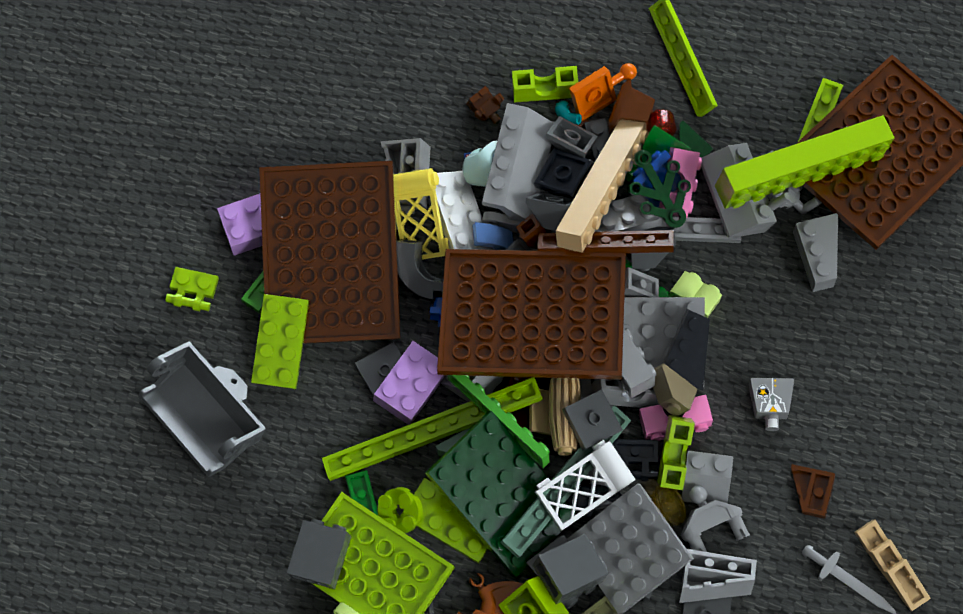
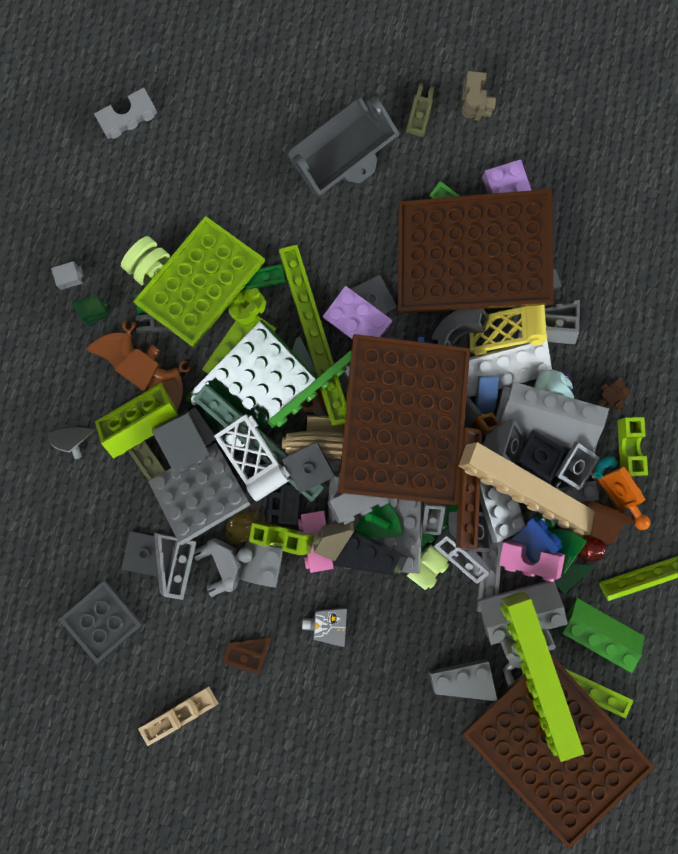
camera: 85 degrees right, 15 degrees up
lime plate [166,267,219,312] -> none
lime plate [251,294,309,389] -> none
dark grey brick [287,519,351,590] -> none
dark green plant [628,150,691,228] -> none
light grey sword [802,545,896,614] -> none
none -> green shield [356,503,403,538]
none -> olive hinge [406,84,435,137]
none -> light grey slope [434,526,491,584]
none -> dark tan hips [461,71,496,121]
none -> bright green slope [558,597,645,673]

